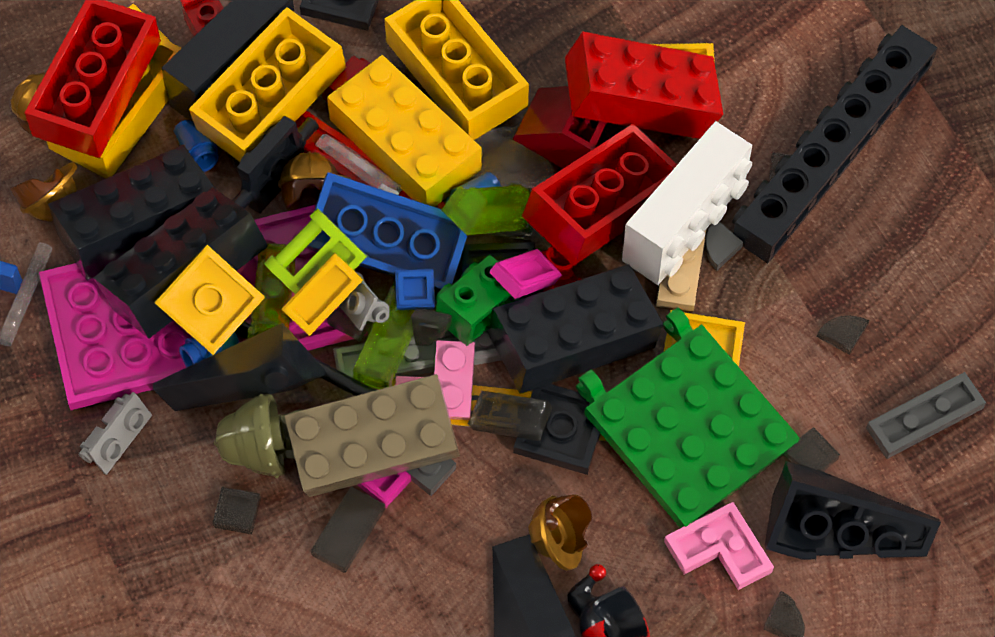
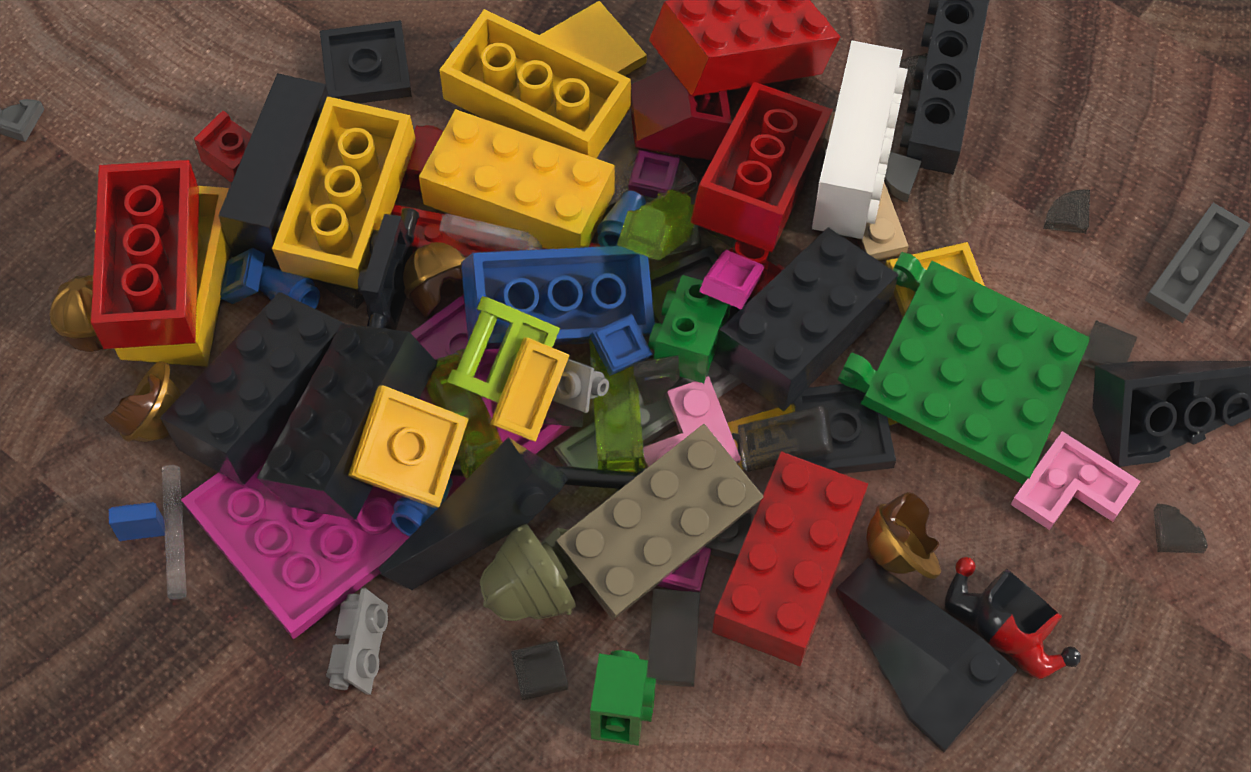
camera: 25 degrees left, 0 degrees up
none -> blue tile [220,248,265,304]
none -> yellow tile [540,1,647,76]
none -> green brick [590,650,656,746]
none -> magenta tile [628,150,680,201]
none -> red brick [712,451,868,666]

